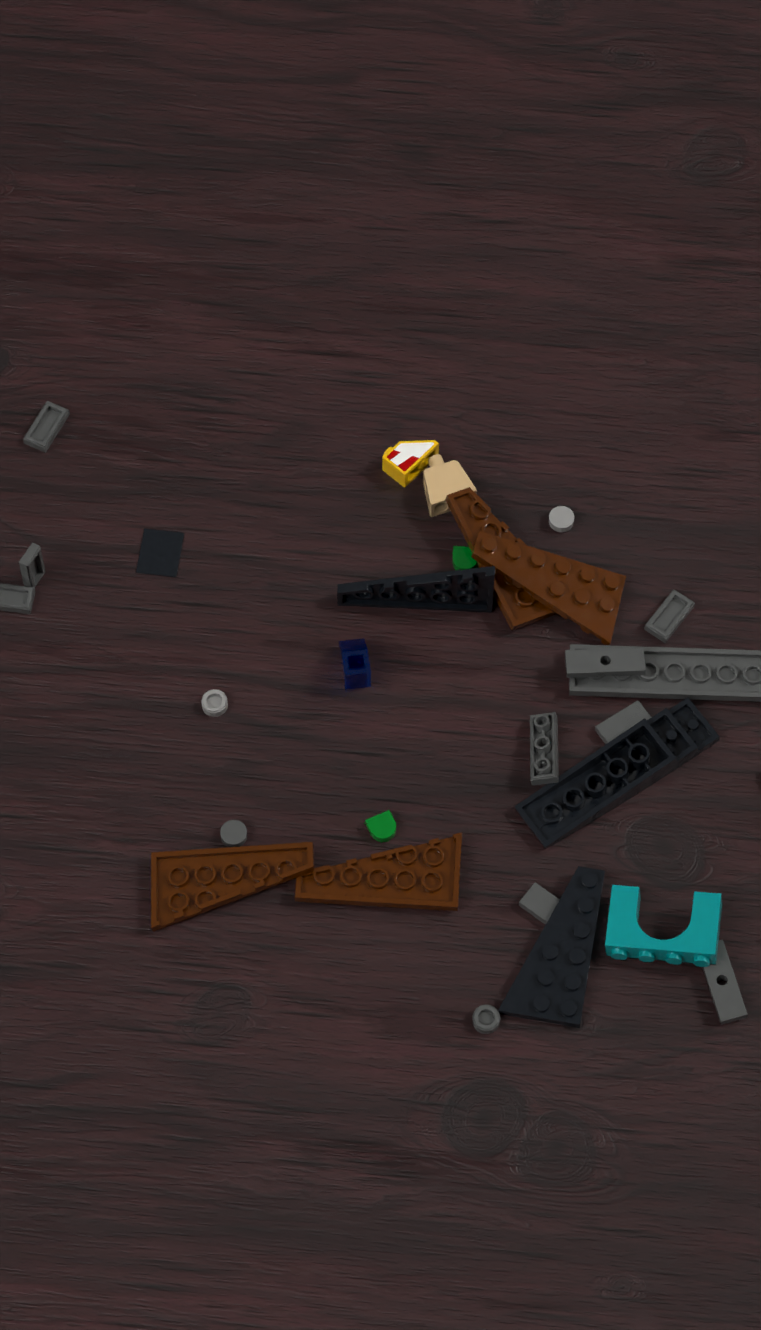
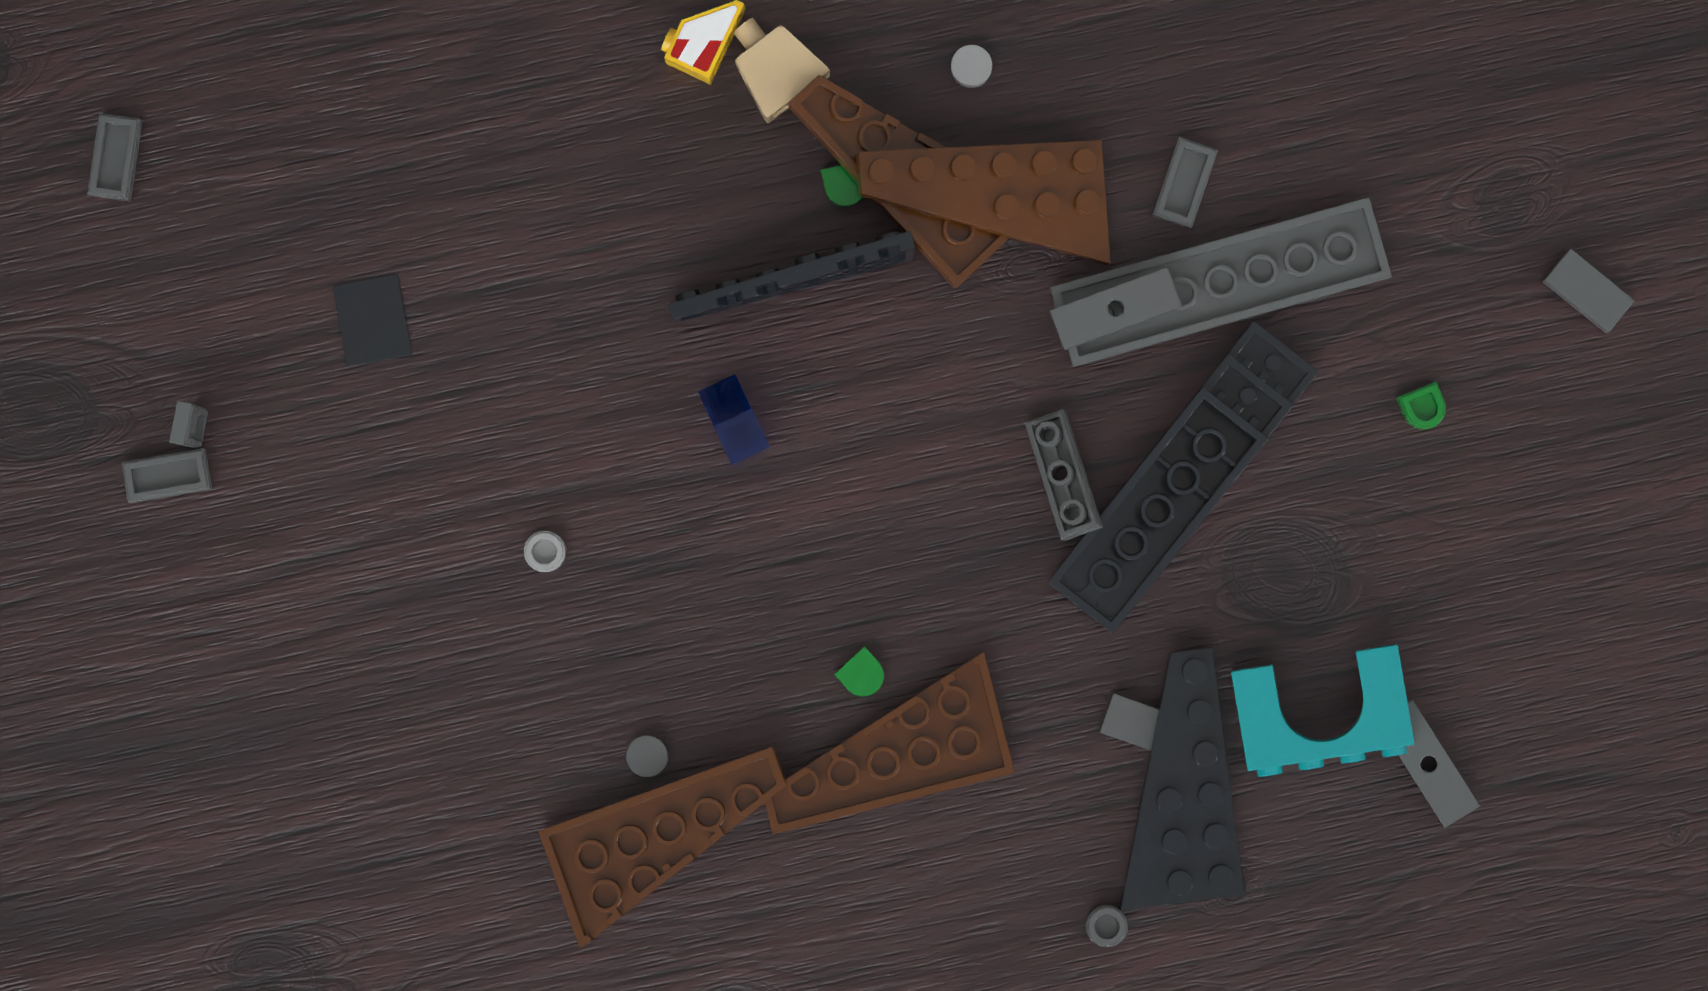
camera: 20 degrees left, 25 degrees up
dark grey tile [595,700,652,744] -> none

